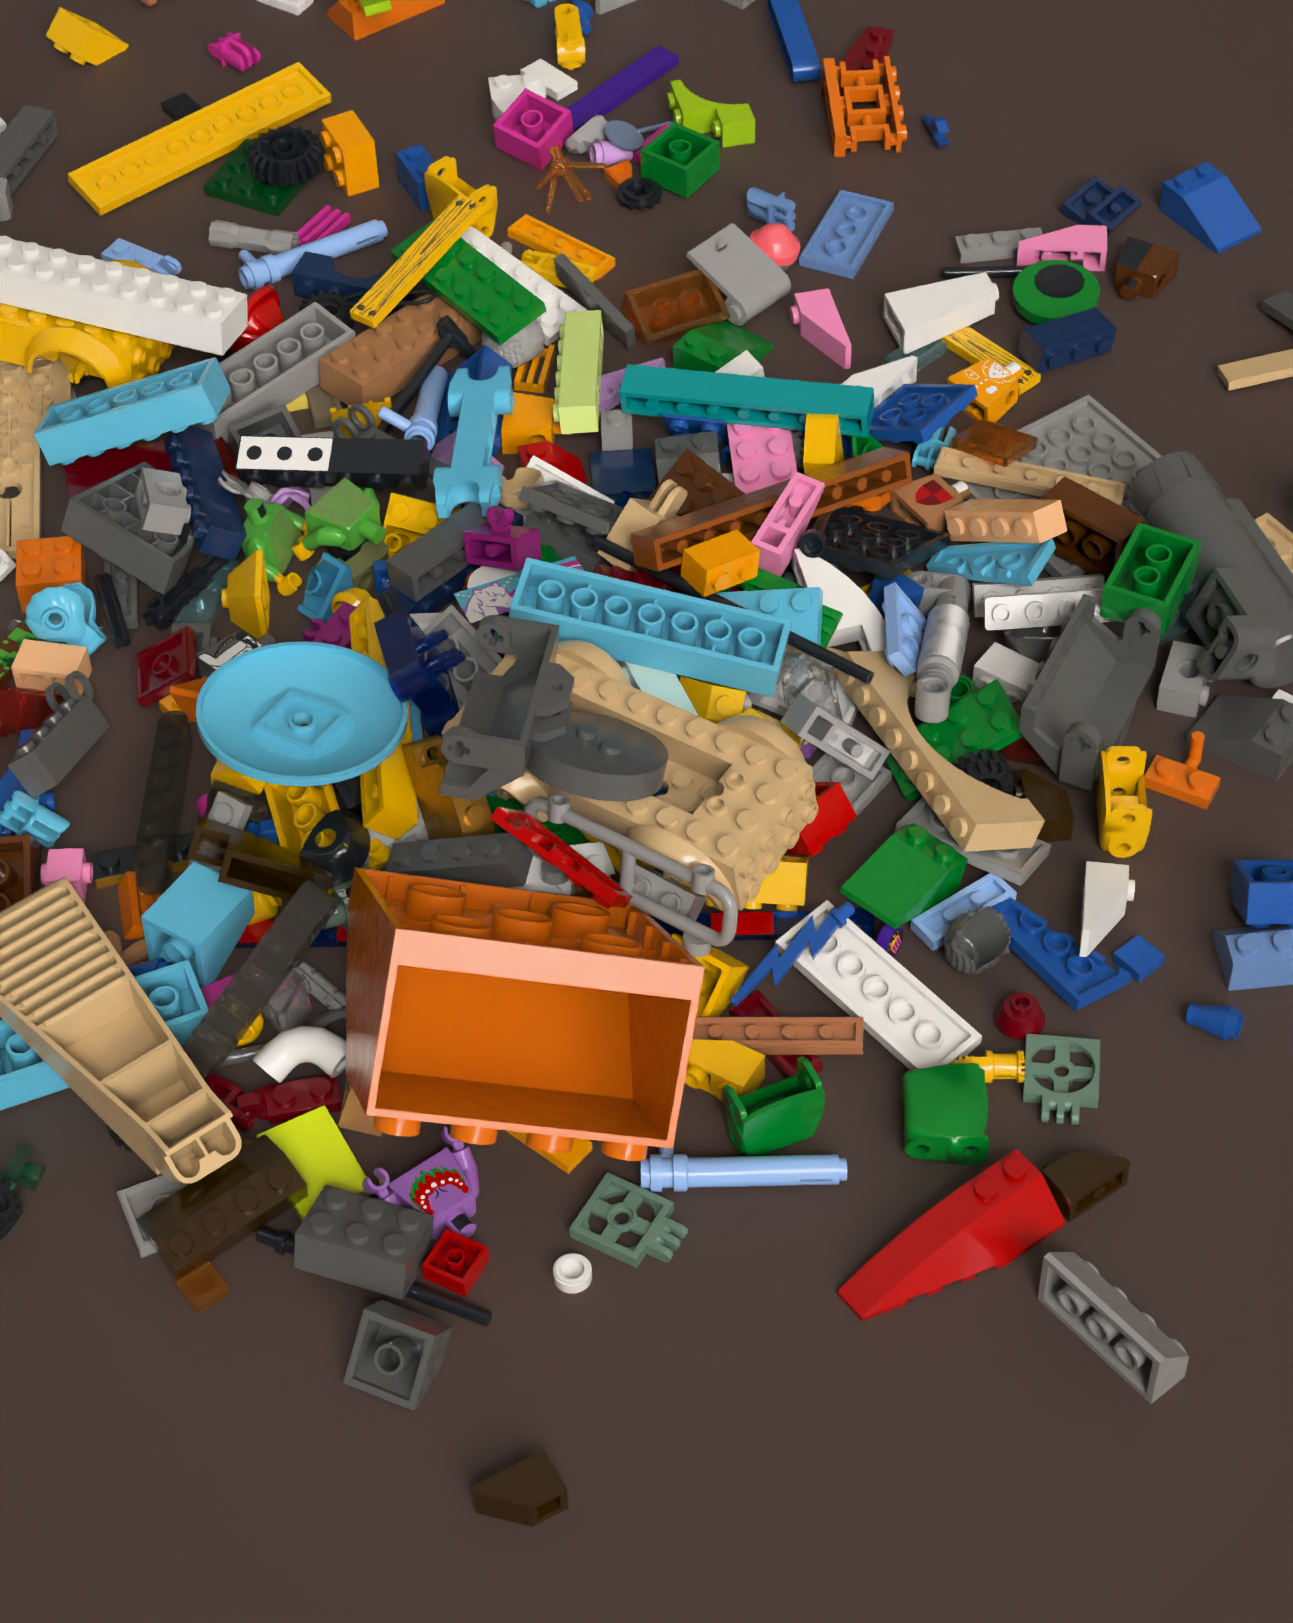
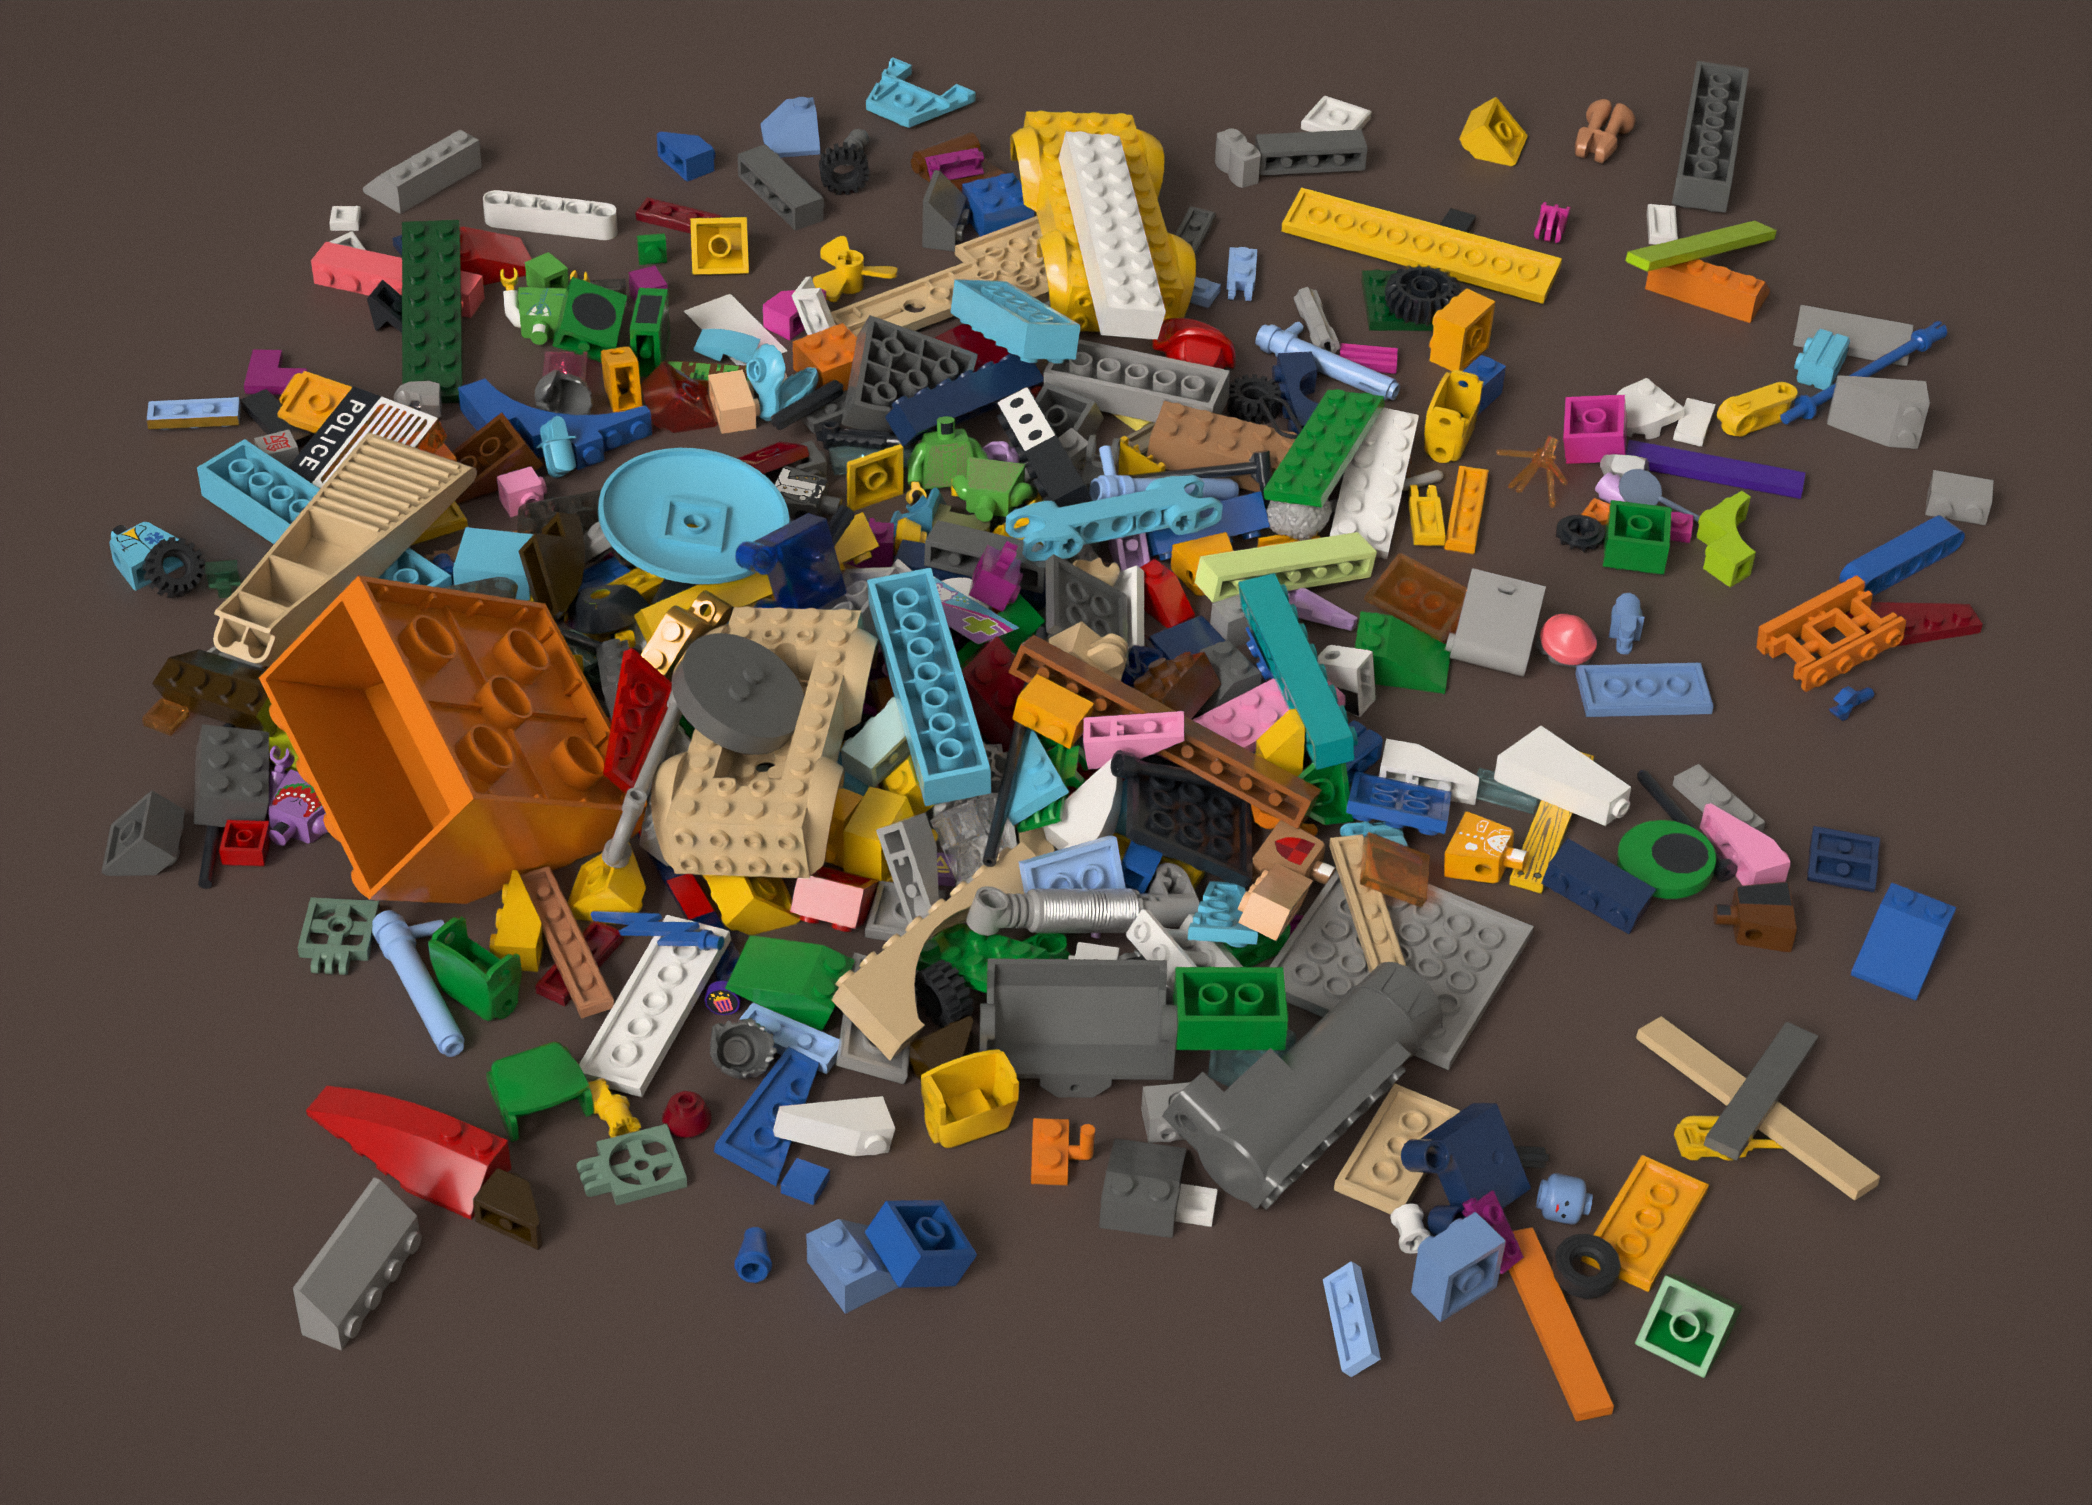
camera: 60 degrees right, 5 degrees down
dark grey hinge [8,671,111,798] -> none
light grey brick [134,467,191,535] -> none
light grey plate [218,470,274,504] -> none
yellow tile [349,194,485,329] -> none
dark grey piece [439,615,575,800] -> none
dark brown slope [470,1450,568,1527] -> none
dark grey tile [553,253,636,350] -> none
white tile [553,1253,592,1294] -> none
bright pink slope [789,288,852,369] -> none
reddish brown brick [1042,476,1146,582] -> none

